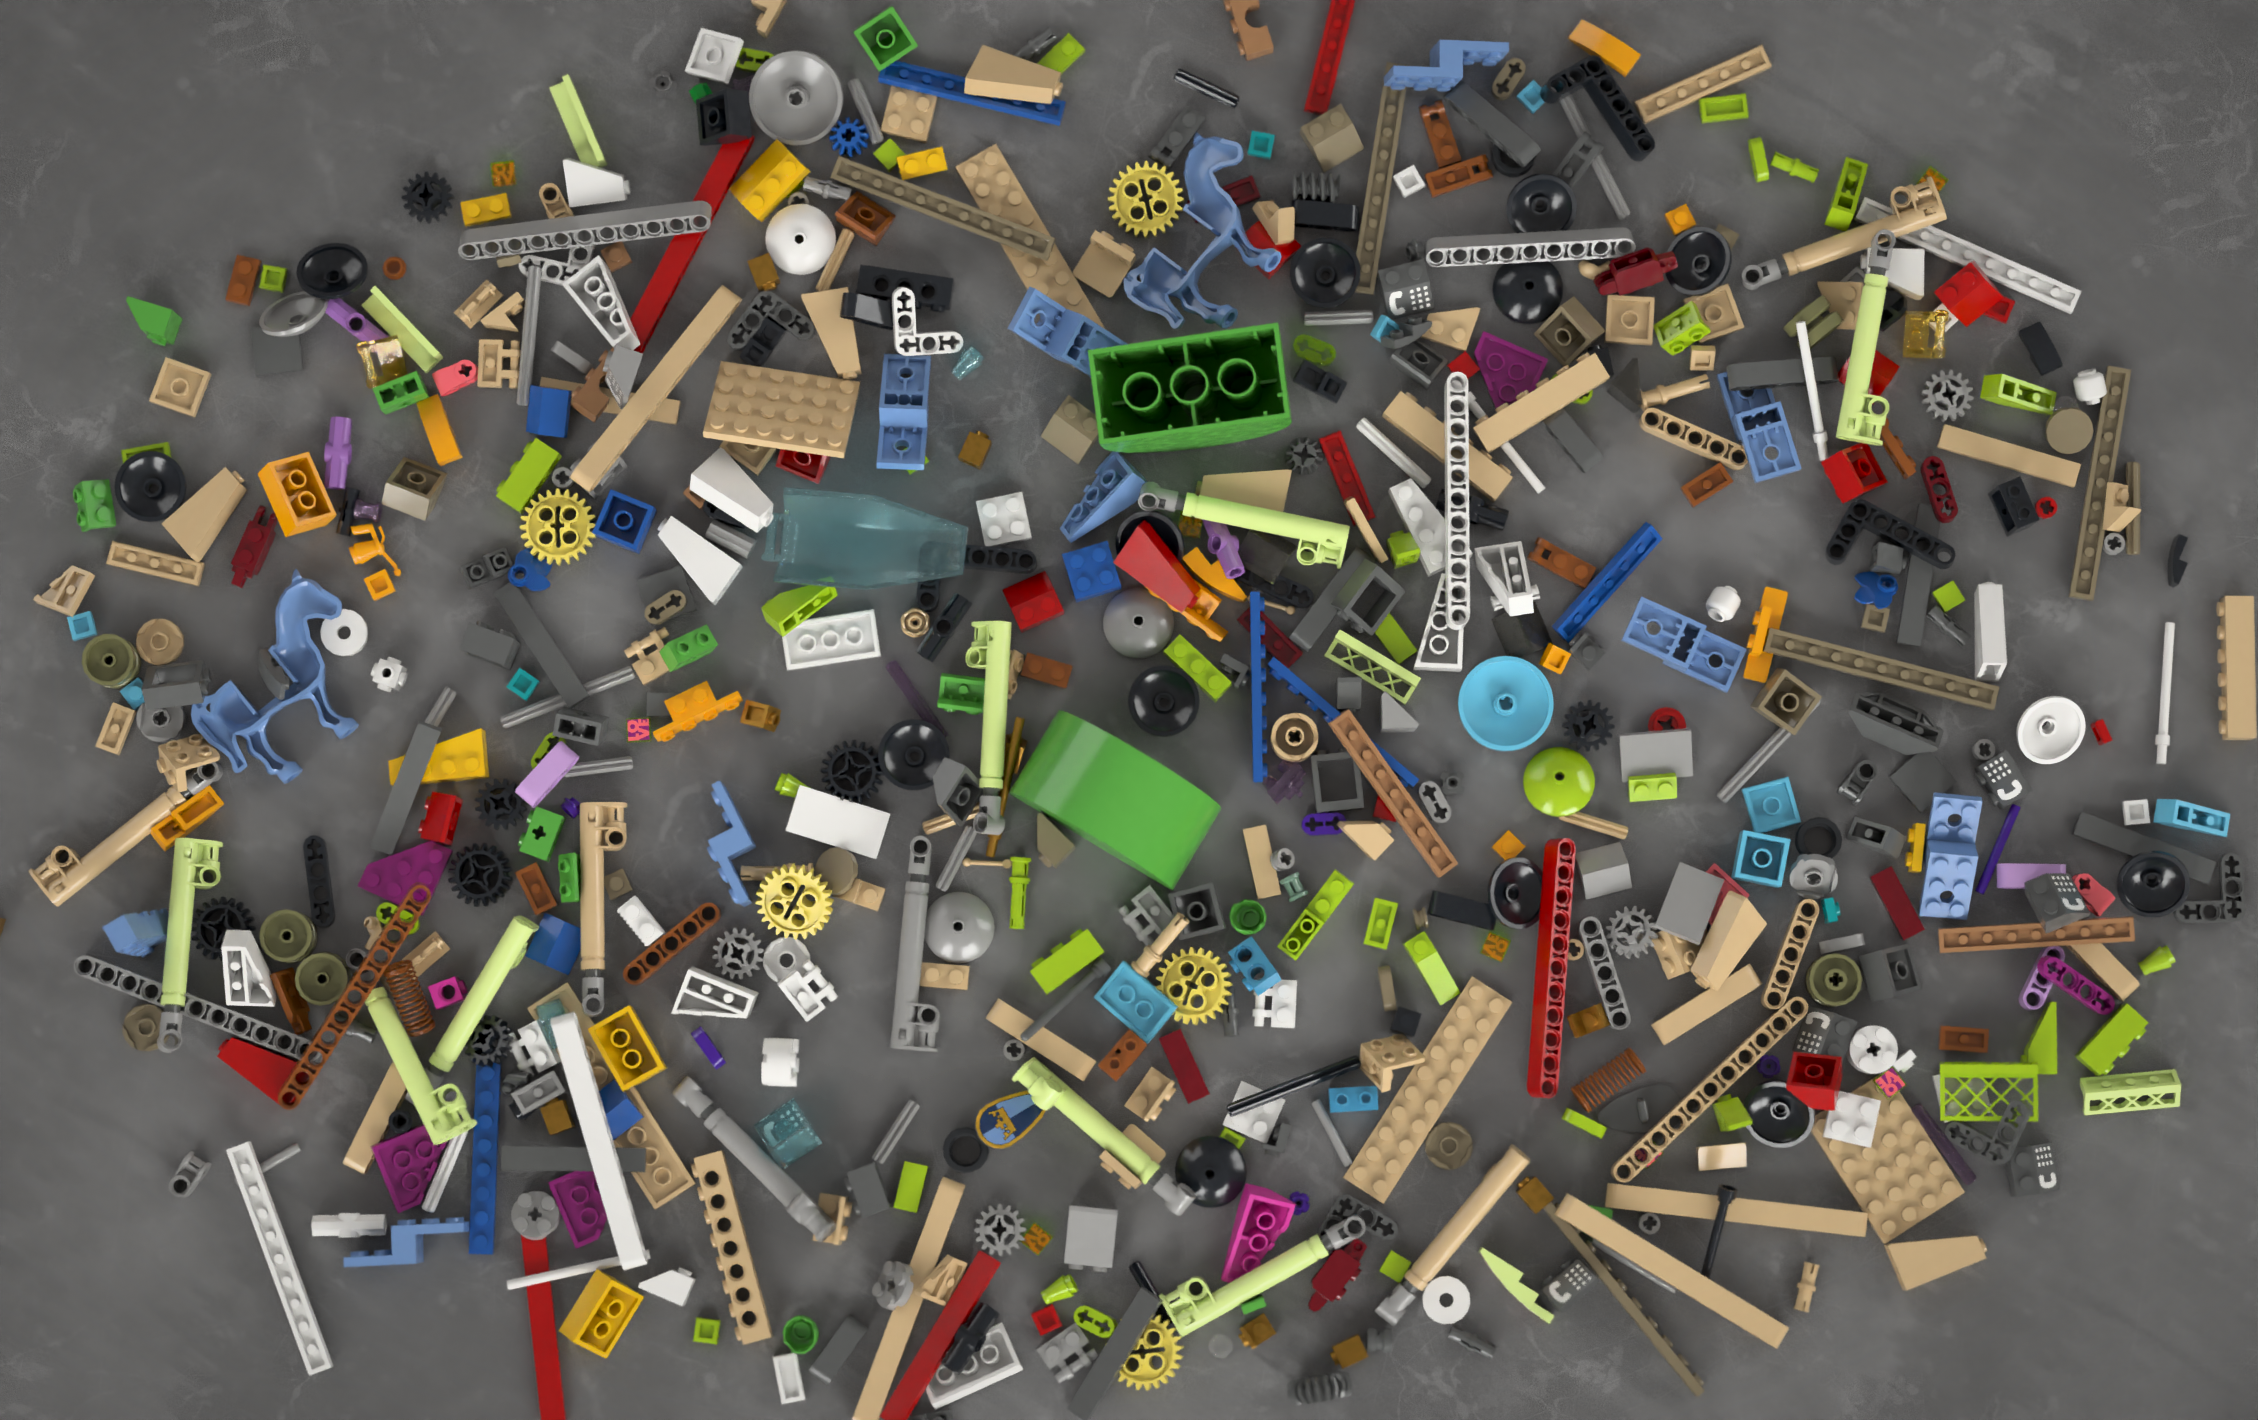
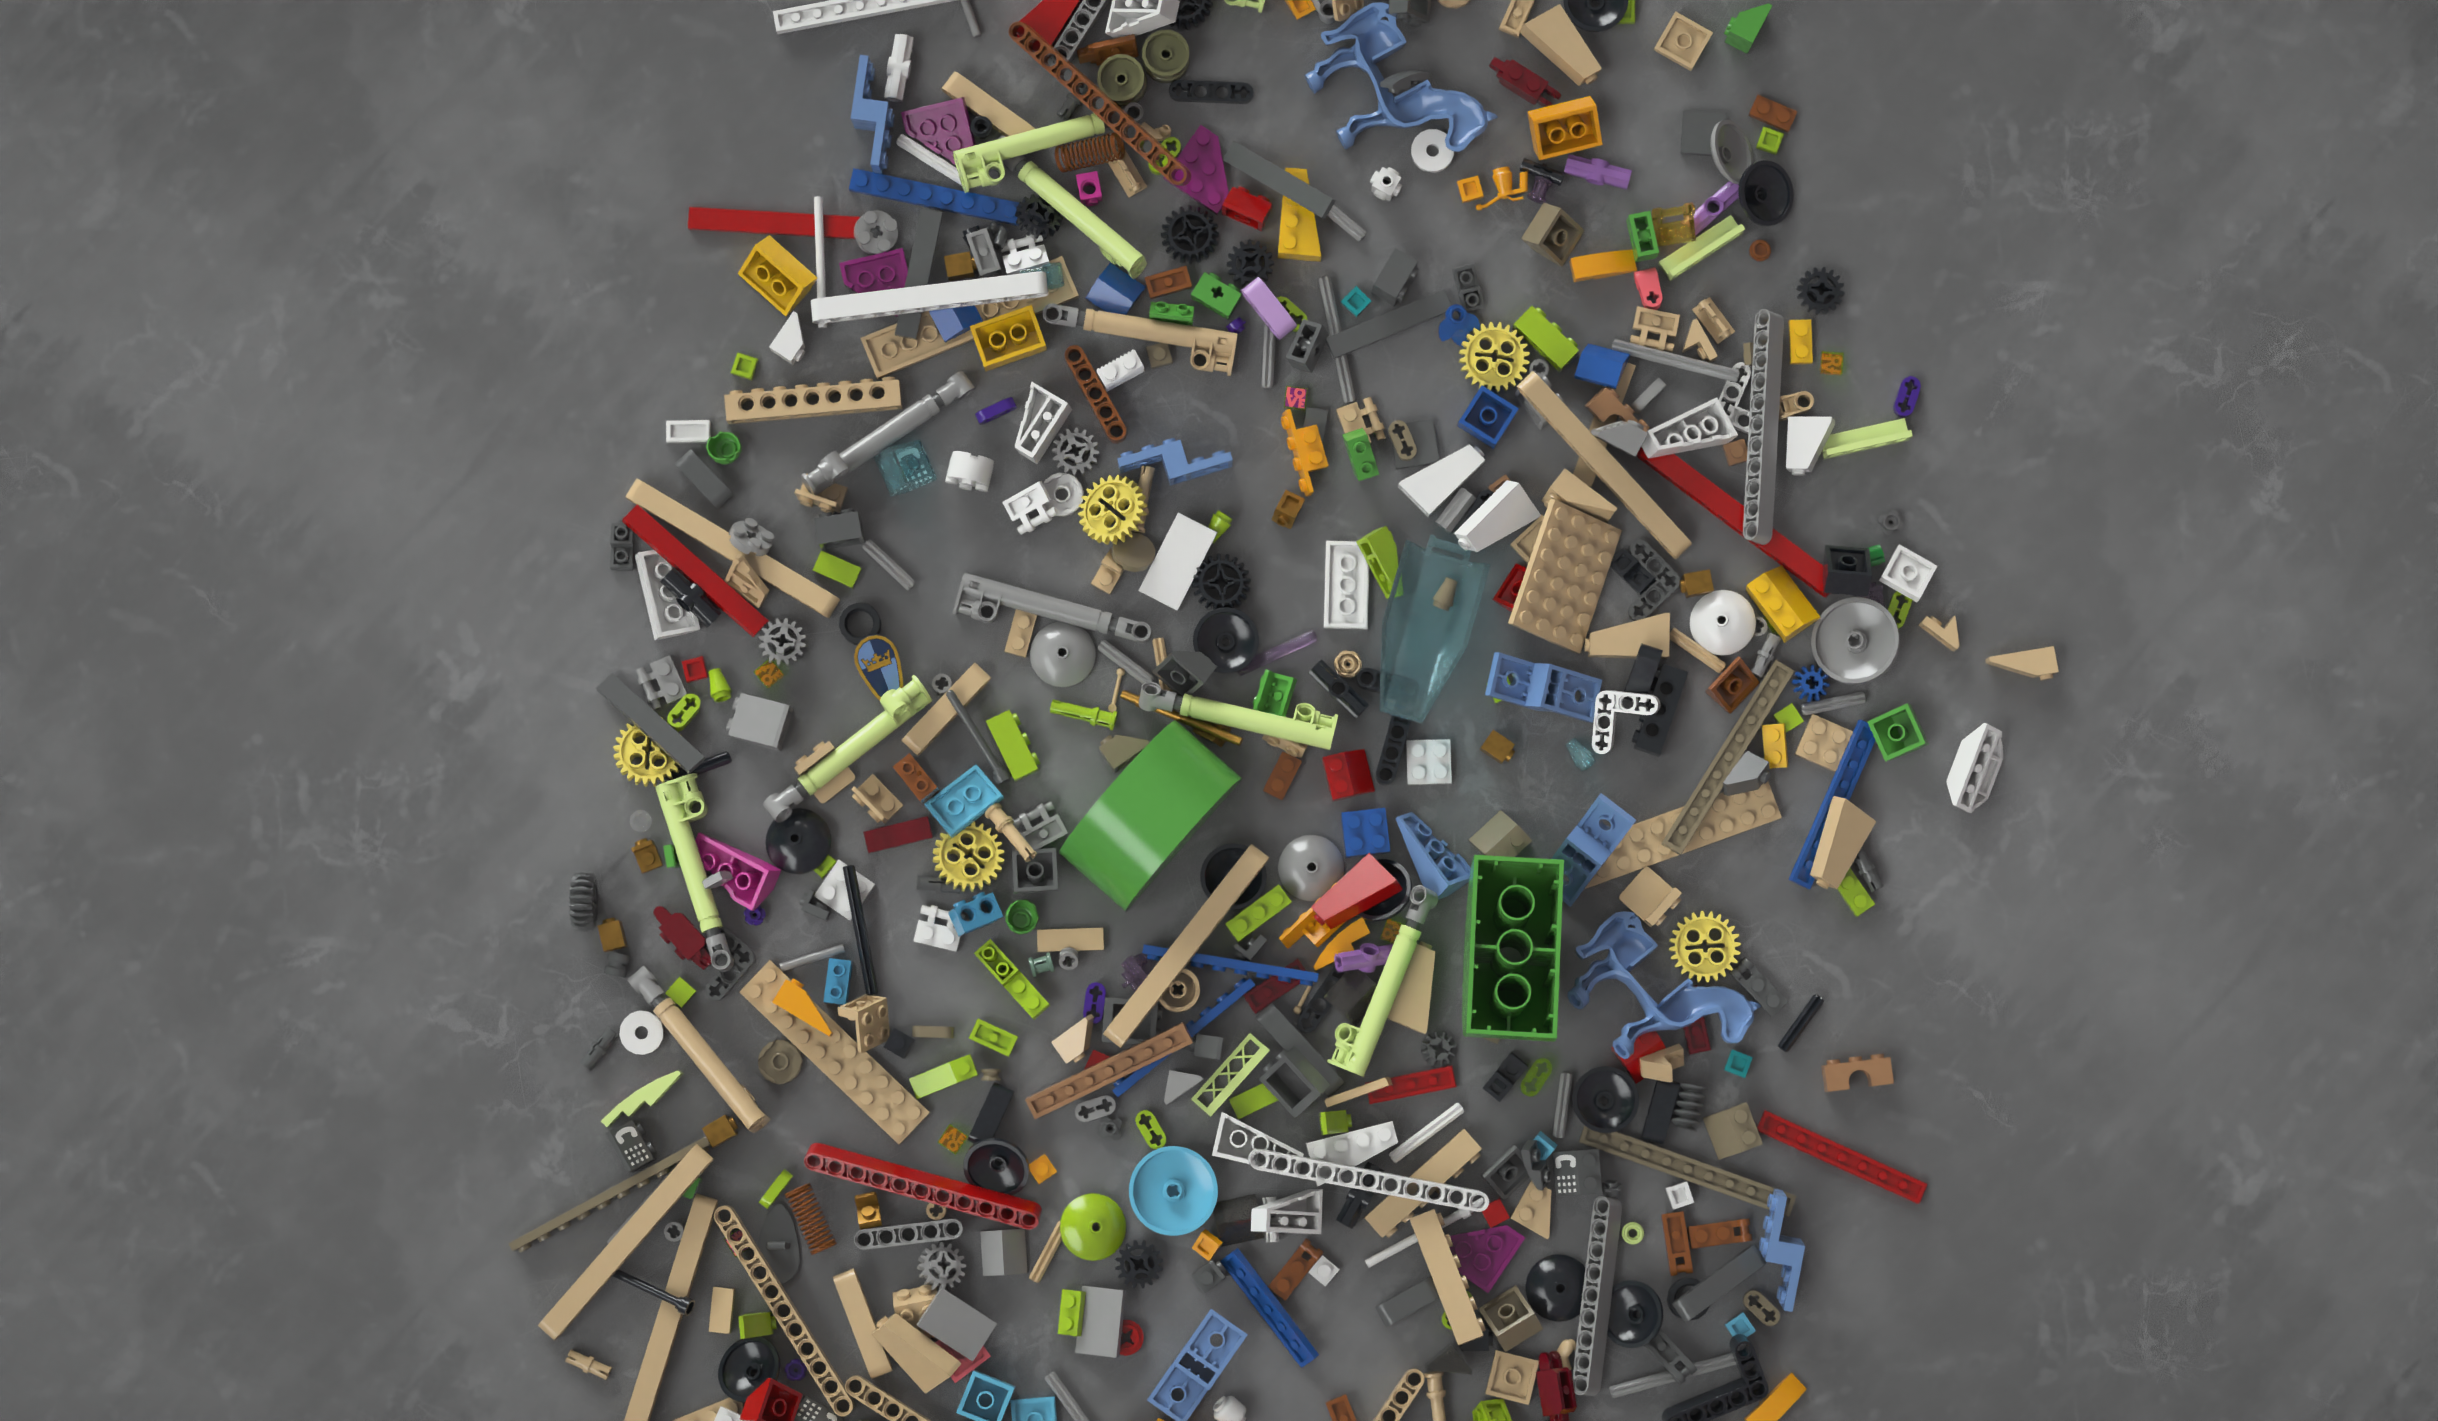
camera: 95 degrees right, 0 degrees up
none -> light grey tile [702,871,733,889]
none -> light orange slope [772,978,833,1037]
none -> tan beam [1103,844,1270,1048]
none -> lime beam [1135,1110,1166,1149]
none -> white plate [1308,1255,1340,1287]
none -> dark tan cone [1432,577,1458,611]
none -> tan slope [1541,468,1617,523]
none -> yellowish green plate [1622,1222,1644,1244]
none -> slope [1723,750,1771,796]
none -> dark purple beam [1893,376,1921,418]

